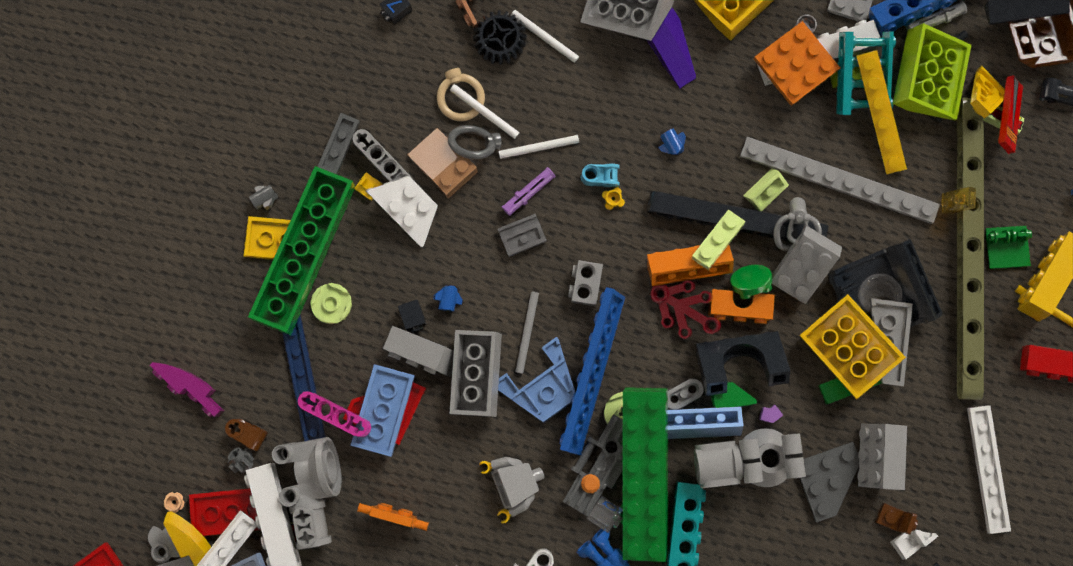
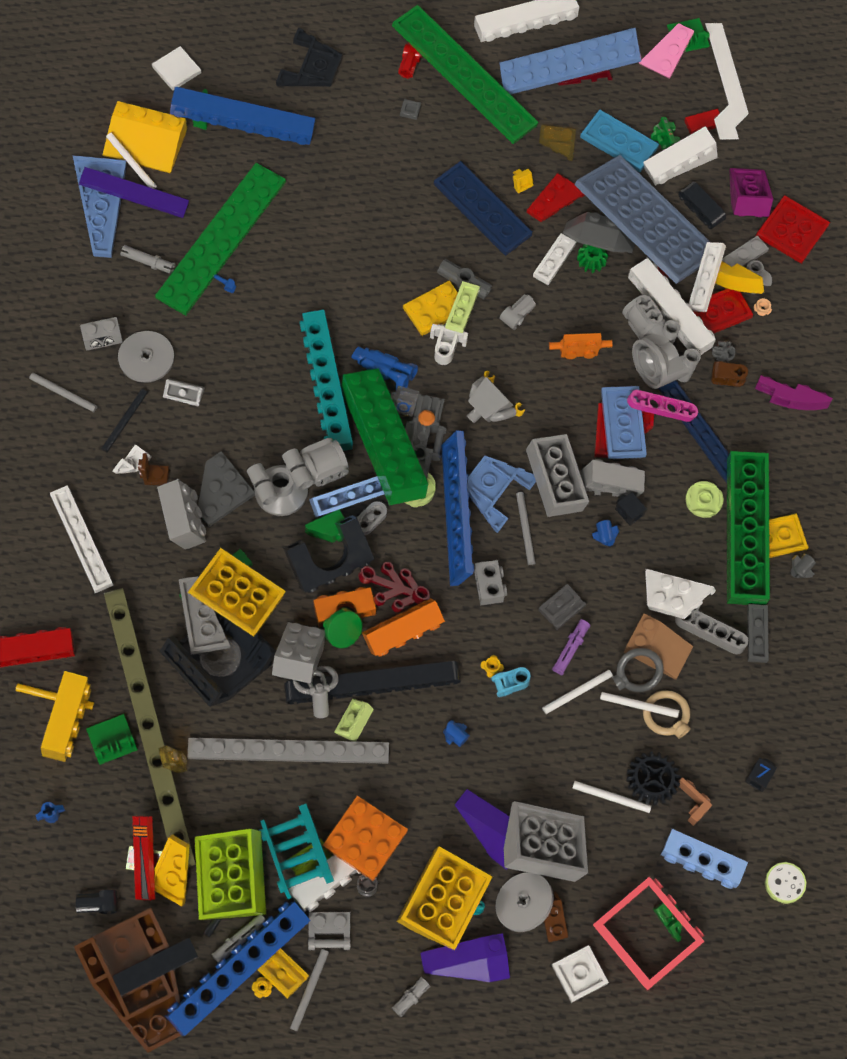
camera: 155 degrees right, 15 degrees down
yellow tile [354,172,383,201] -> none
yellowish green plate [692,210,745,270] -> none
medium lavender piece [759,405,783,423] -> none
yellow plate [857,50,907,174] -> none

